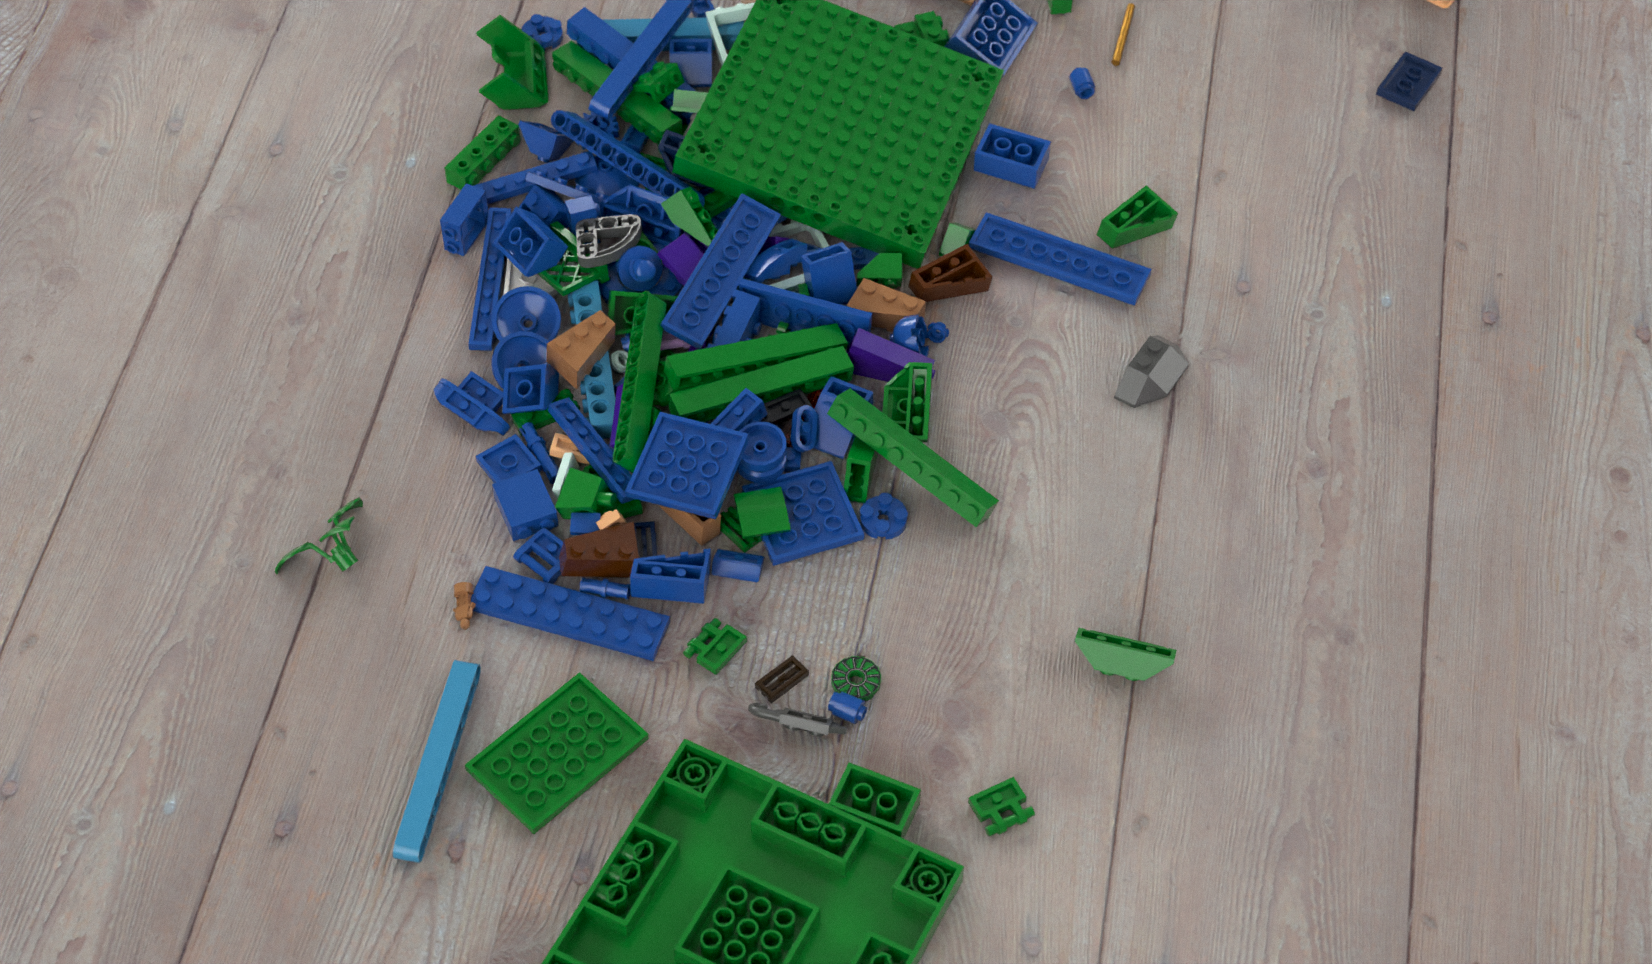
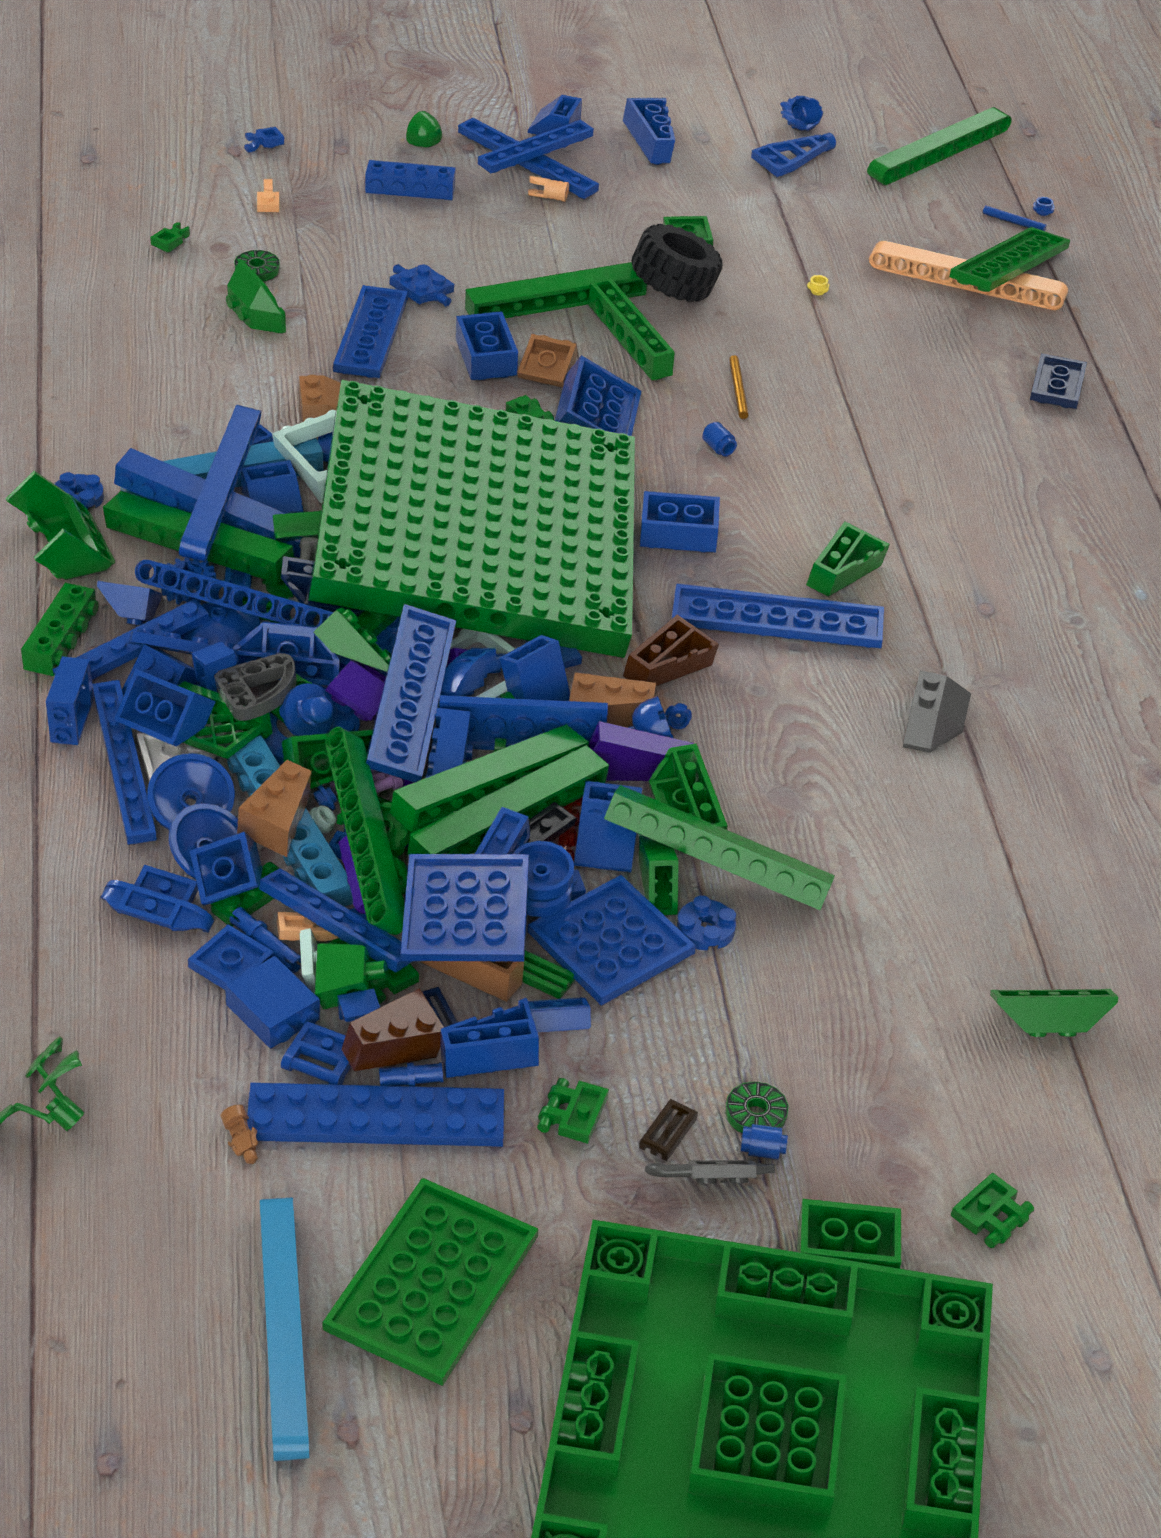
camera: 20 degrees left, 10 degrees down
light nougat plate [596,510,627,530] -> none
green bracket [632,61,684,103] -> none
green slope [733,487,791,539] -> none
blue plate [791,405,818,453] -> none
green slope [857,253,902,289] -> none
green slope [939,223,976,256] -> none

